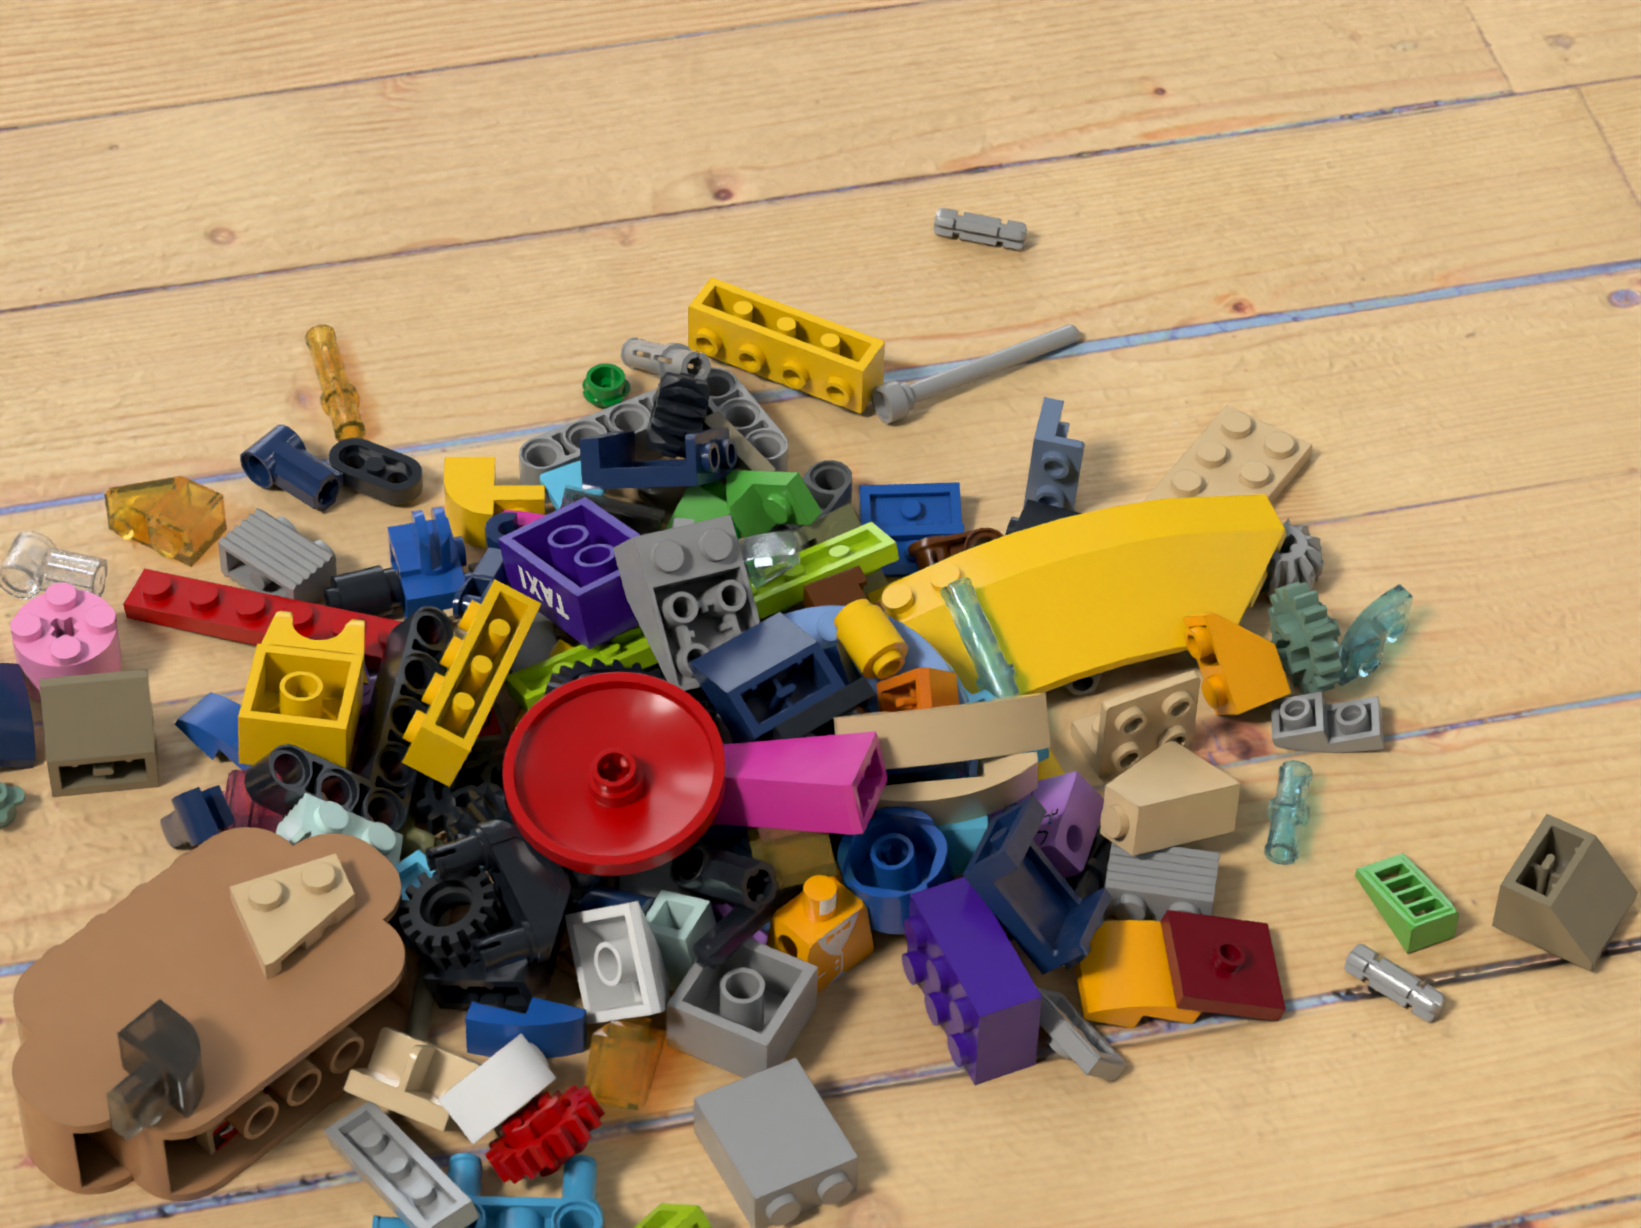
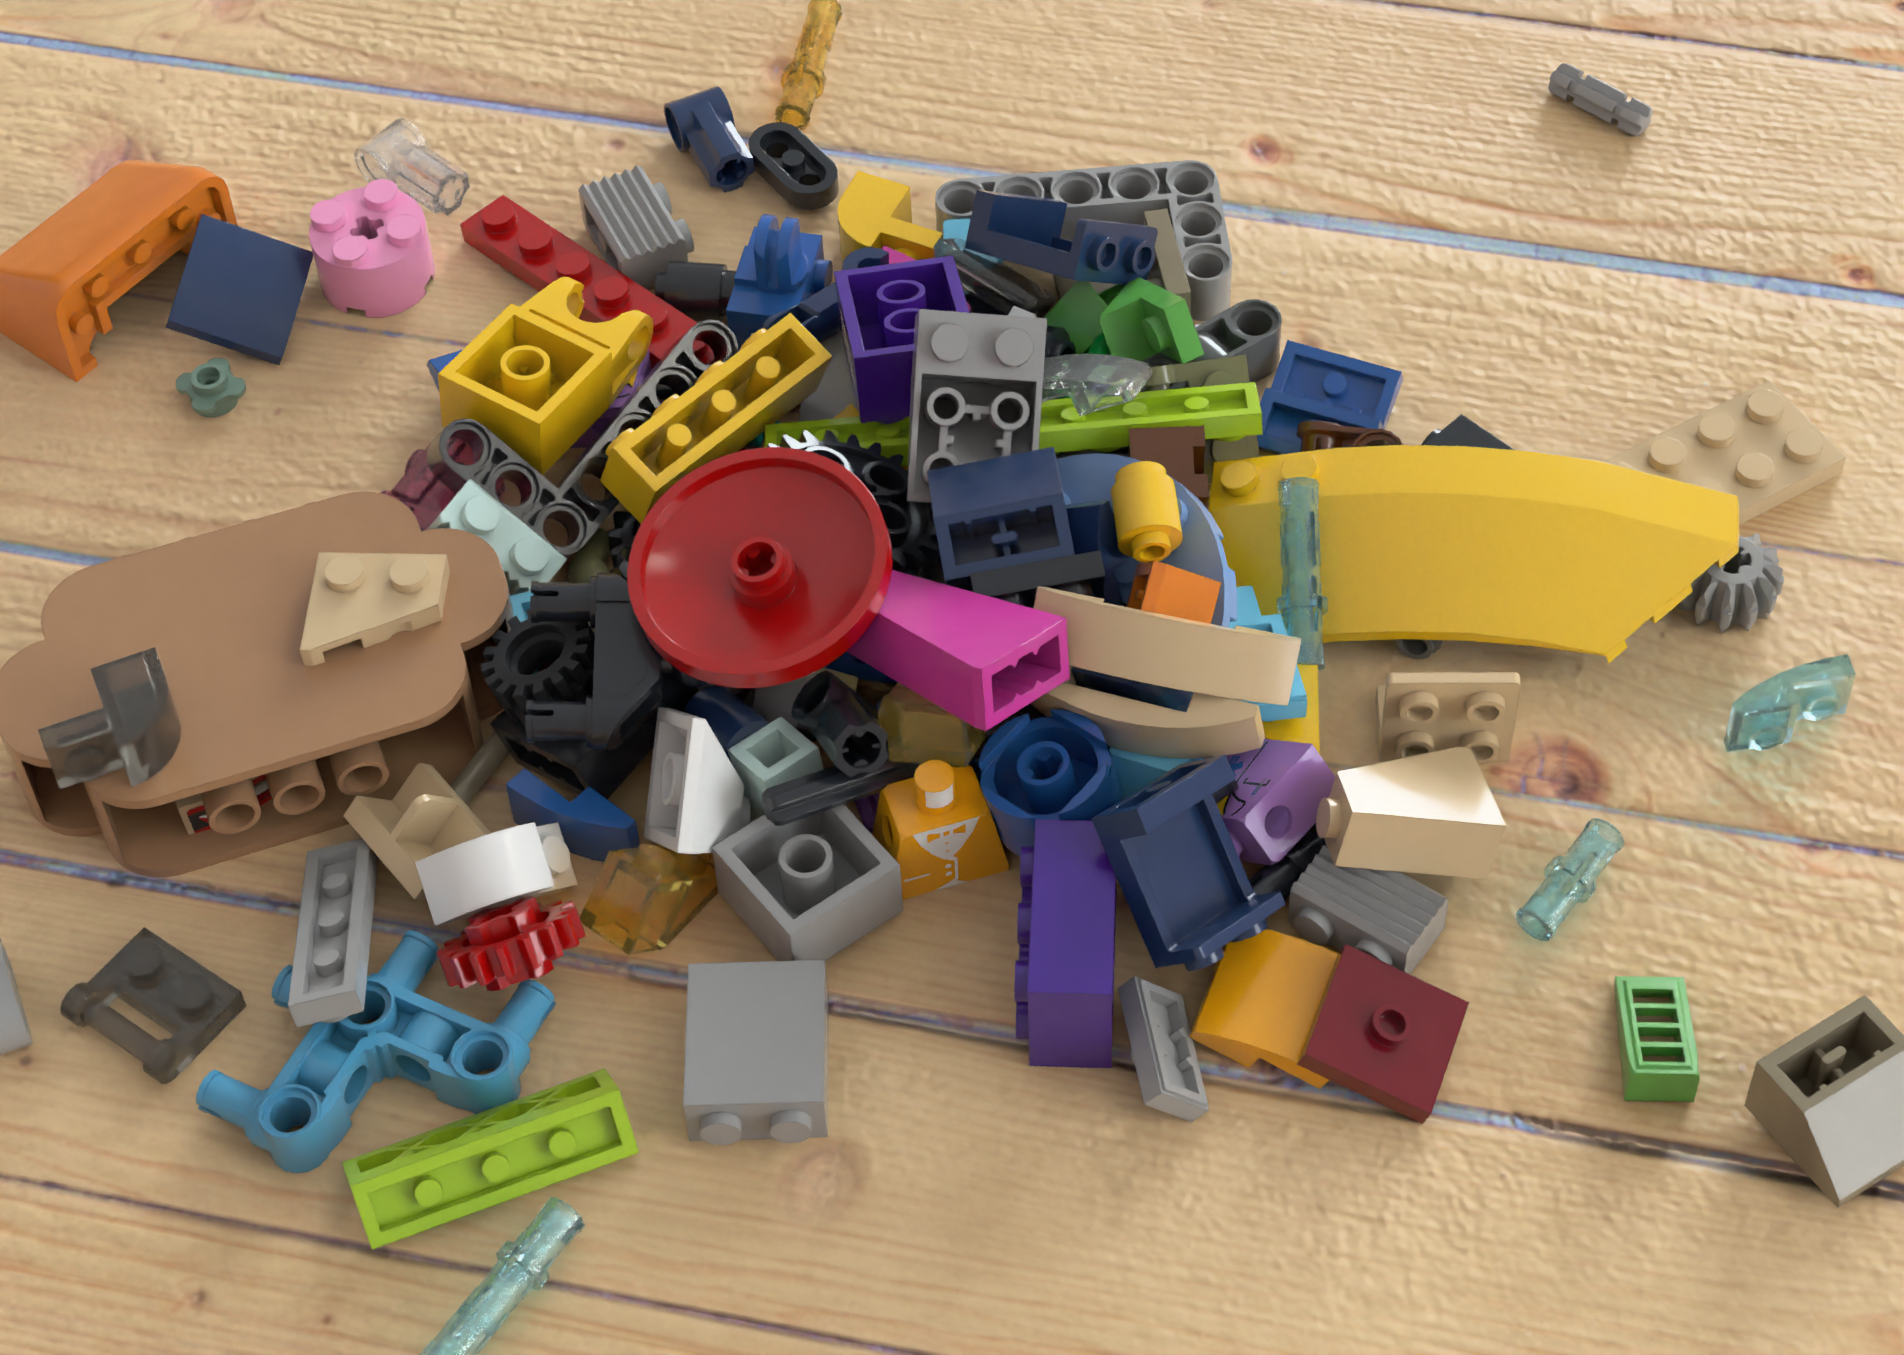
camera: 30 degrees right, 5 degrees up
dark tan slope [39,669,159,797] -> none
clear yellow slope [104,476,227,567] -> none
dark blue piece [160,785,235,848] -> none
green plate [582,363,630,409] -> none
light grey pin [620,337,711,380] -> none
black gear [645,372,710,459] -> none
yellow brick [688,277,885,414] -> none
light grey piece [871,325,1079,424] -> none
sand blue bracket [1023,397,1085,511] -> none
light orange slope [1183,612,1291,715] -> none
sand green gear [1268,581,1342,694] -> none
light grey slope [1271,691,1385,753] -> none
light grey axle [1344,944,1446,1022] -> none

